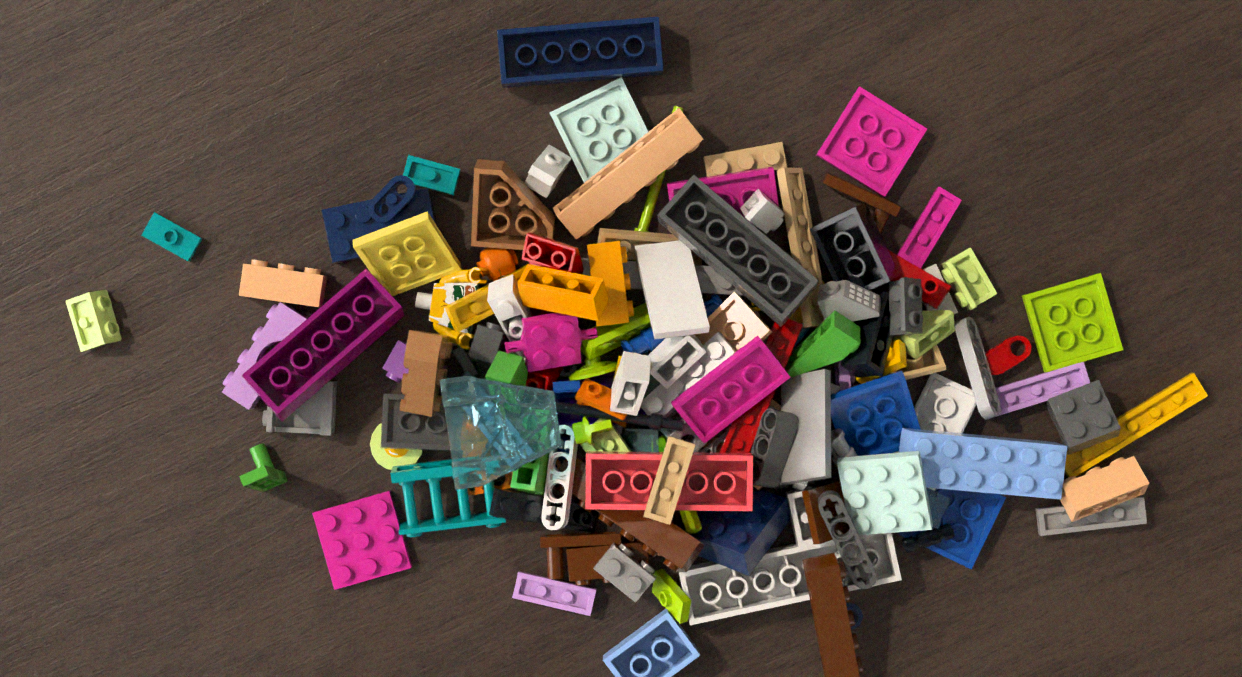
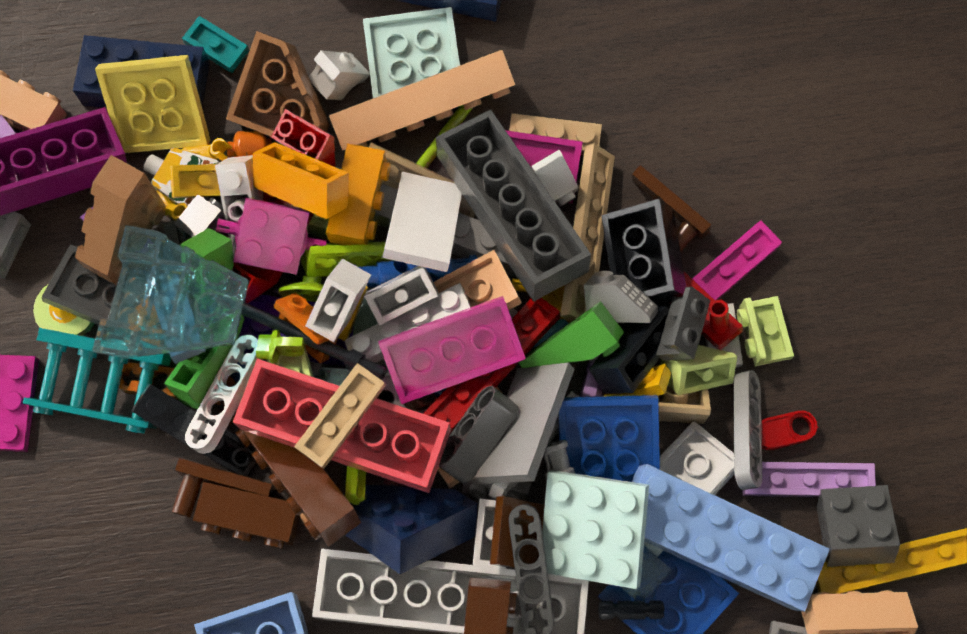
camera: 15 degrees right, 15 degrees down
dark blue plate [369,175,416,223] -> none
lavender plate [512,571,596,616] -> none
blue tile [553,380,581,399] -> none
light grey bracket [593,543,656,603] -> none
lime plate [652,569,691,624] -> none
dark pink plate [816,86,927,198] -> none
lime plate [1022,273,1123,372] -> none

